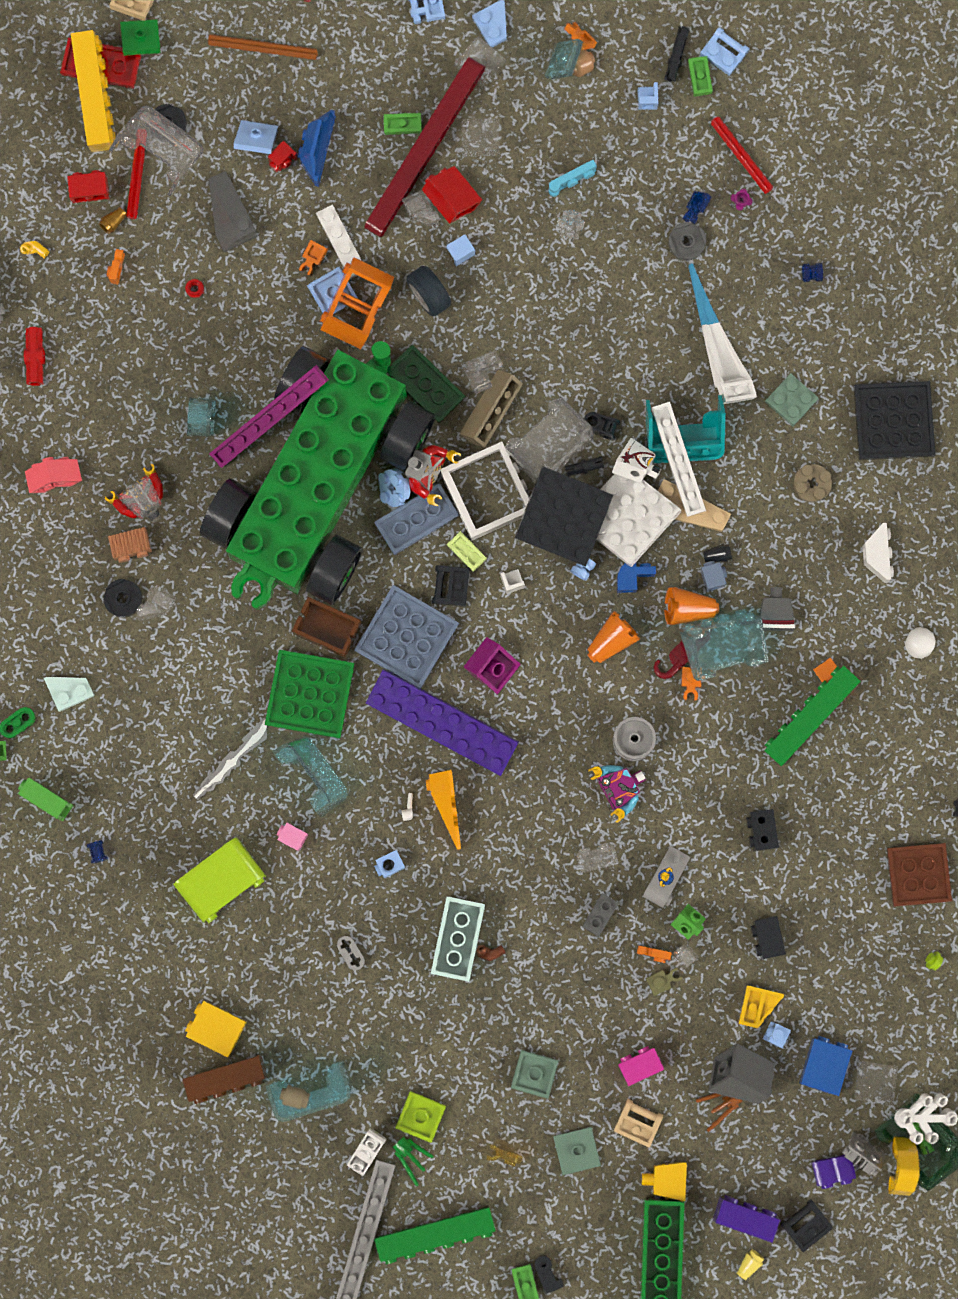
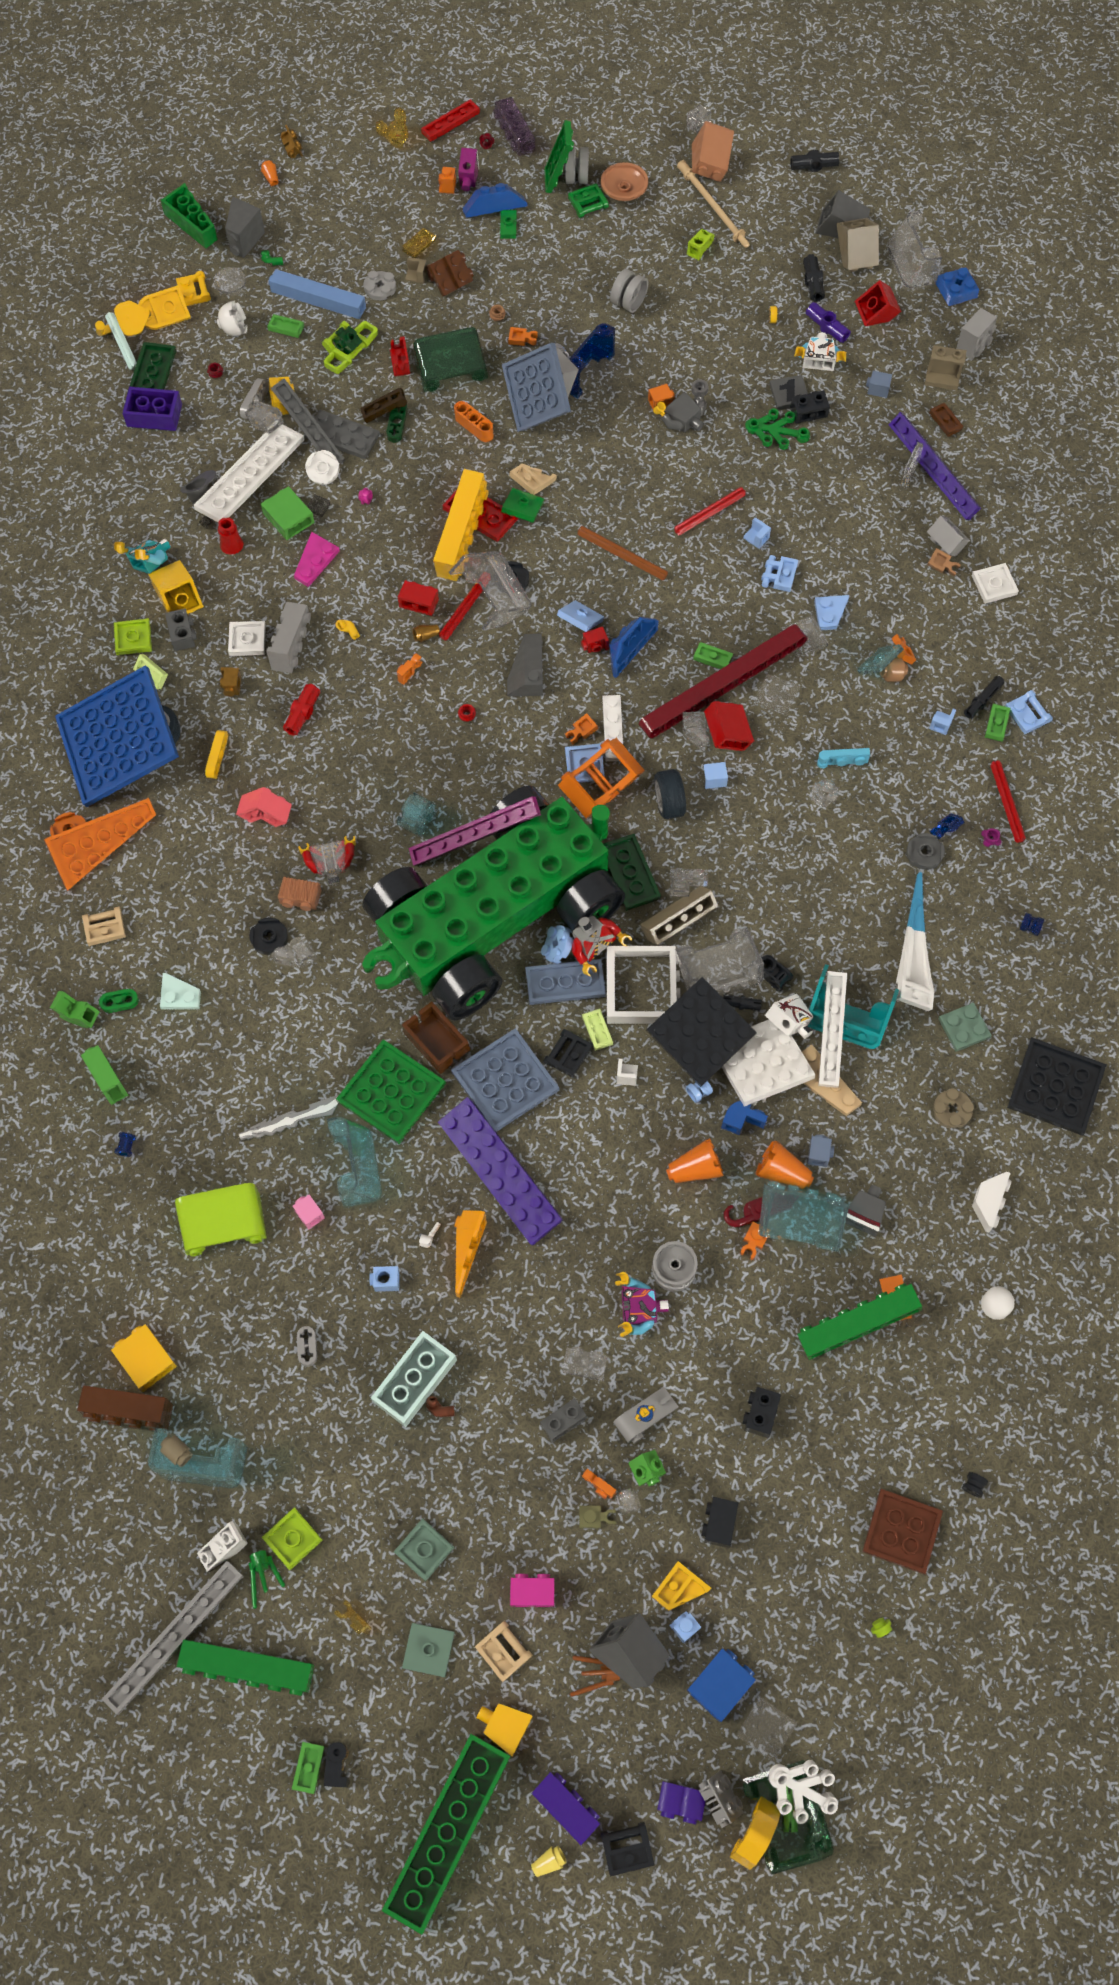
camera: 25 degrees right, 15 degrees down
magenta slope [463,637,521,695] -> none
black cone [703,543,732,562] -> none

